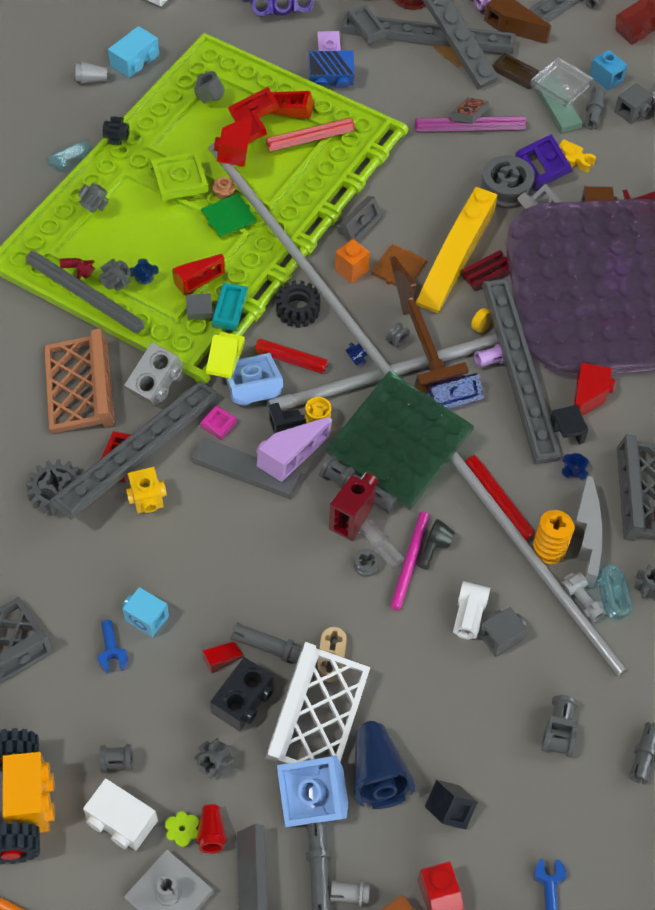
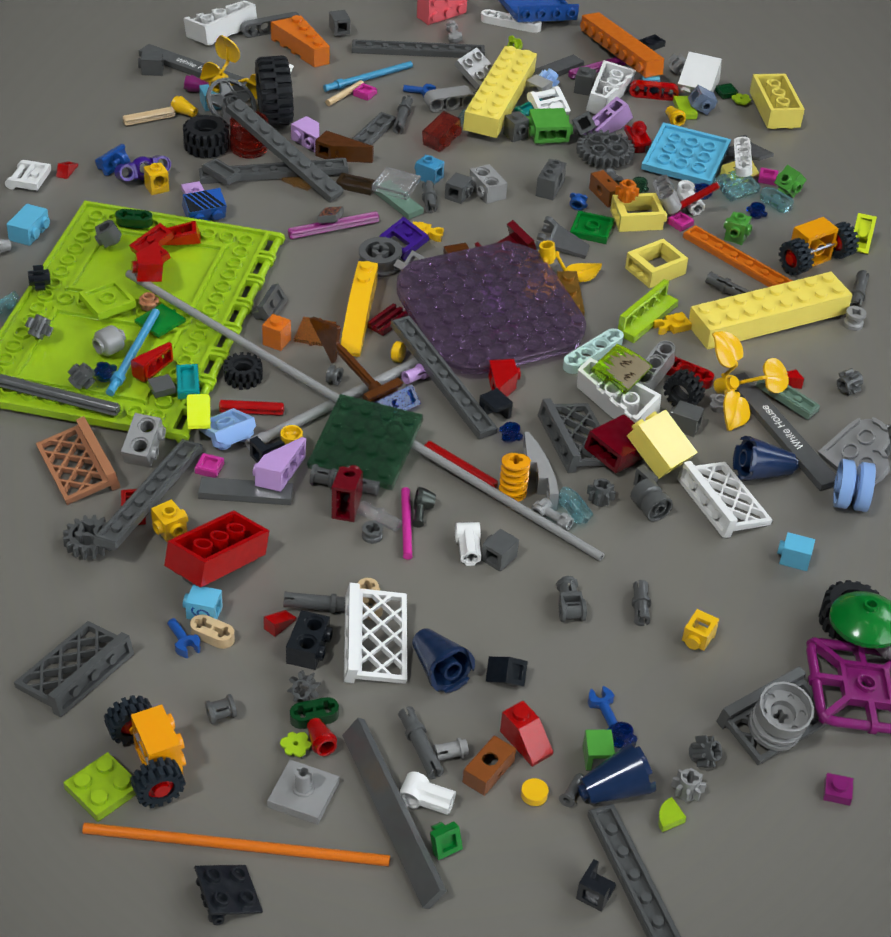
camera: 20 degrees left, 15 degrees down
dark red plate [60,258,96,279] -> none
white brick [83,778,158,851] -> none
axle [266,118,355,151] -> none
light blue slope [277,756,348,827] -> none
clear blue plate [345,342,367,366] -> none
none -> light grey head [92,325,126,357]
none -> dark azure bar [106,308,160,396]
none -> dark green beam [115,209,153,228]
none -> yellow brick [143,163,169,195]
none -> red brick [164,510,270,587]
none -> tan beam [190,614,235,649]
none -> dark green beam [290,697,339,729]

